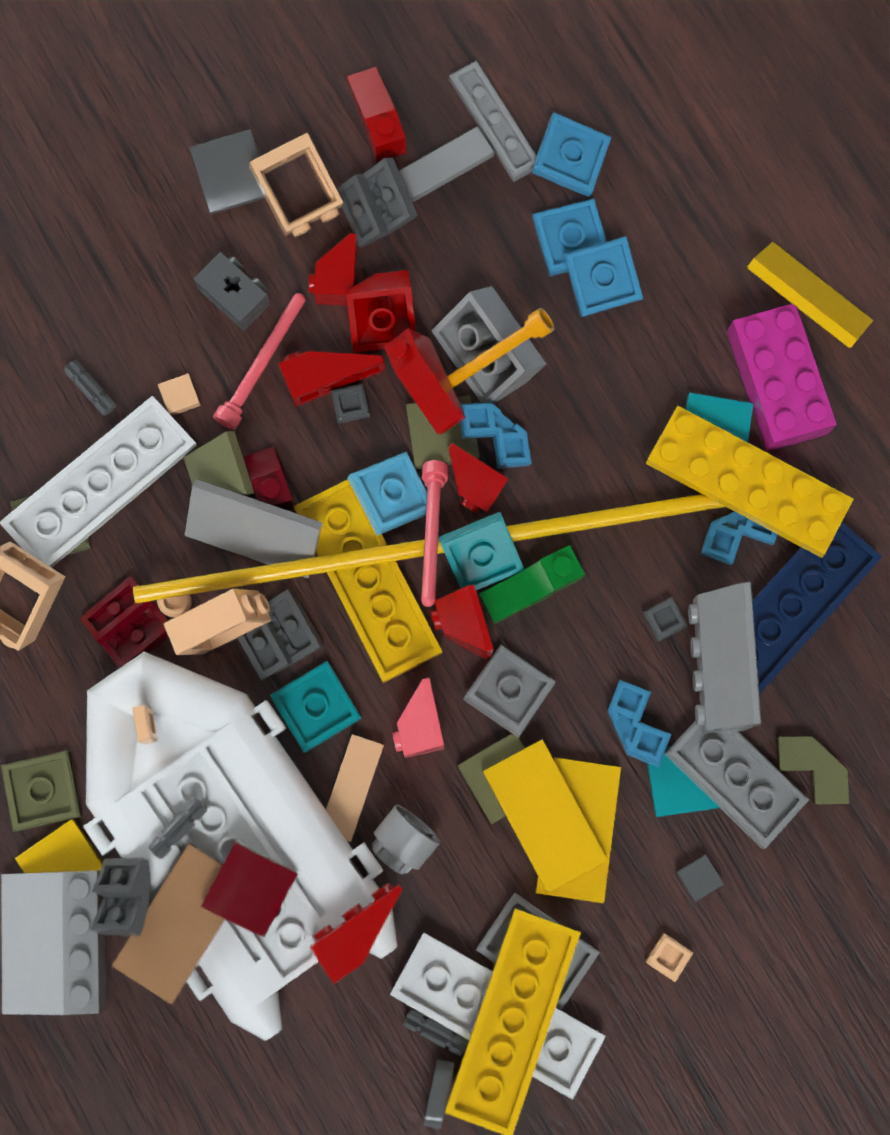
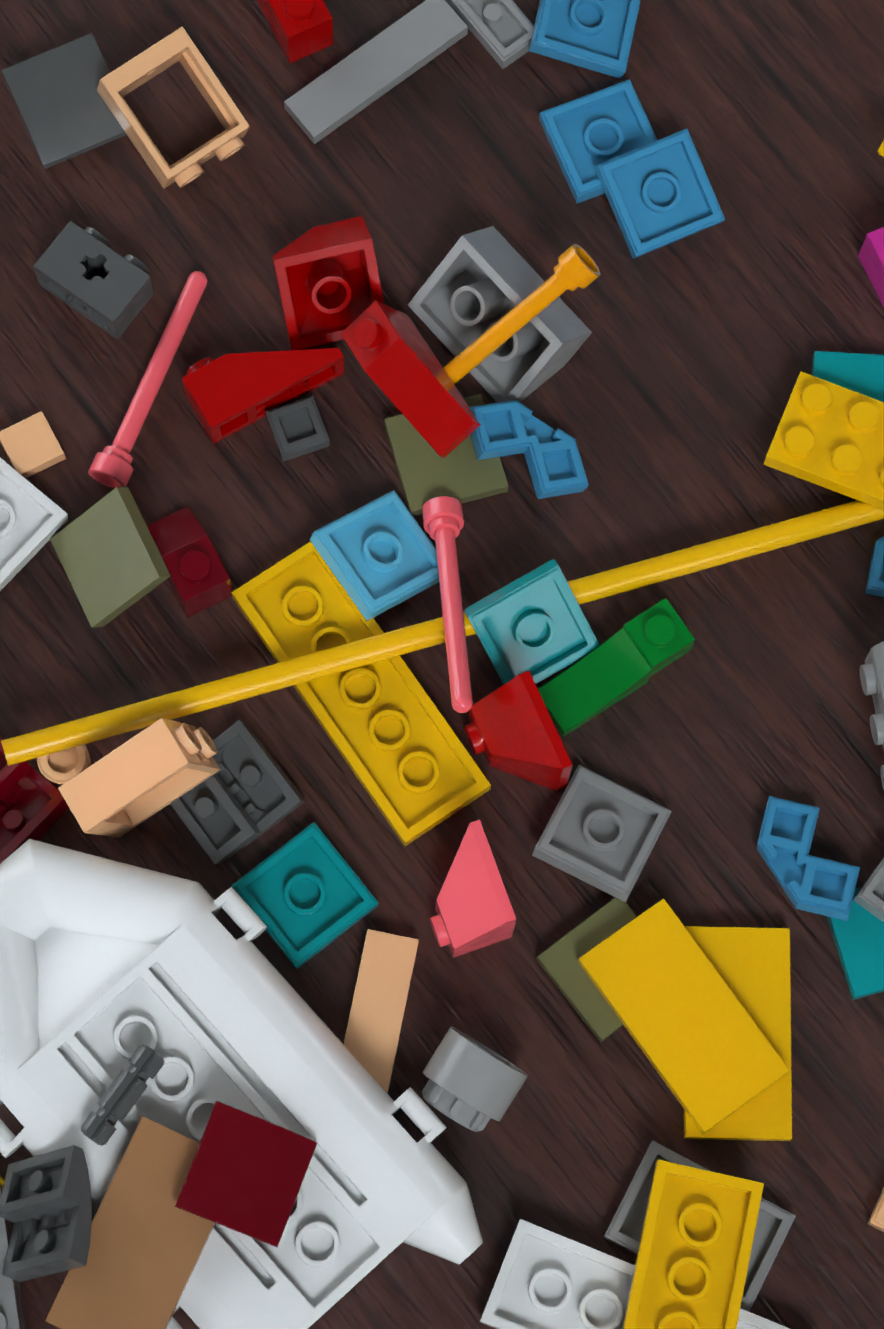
camera: 10 degrees left, 5 degrees down
light nougat tile [132,705,158,745] -> none
light grey tile [185,479,323,578] -> none
red slope [308,233,358,306] -> none
red slope [310,883,402,984] -> none
dark grey slope [337,158,418,247] -> none
red slope [447,443,508,514] -> none
dark grey tile [642,597,688,642] -> none

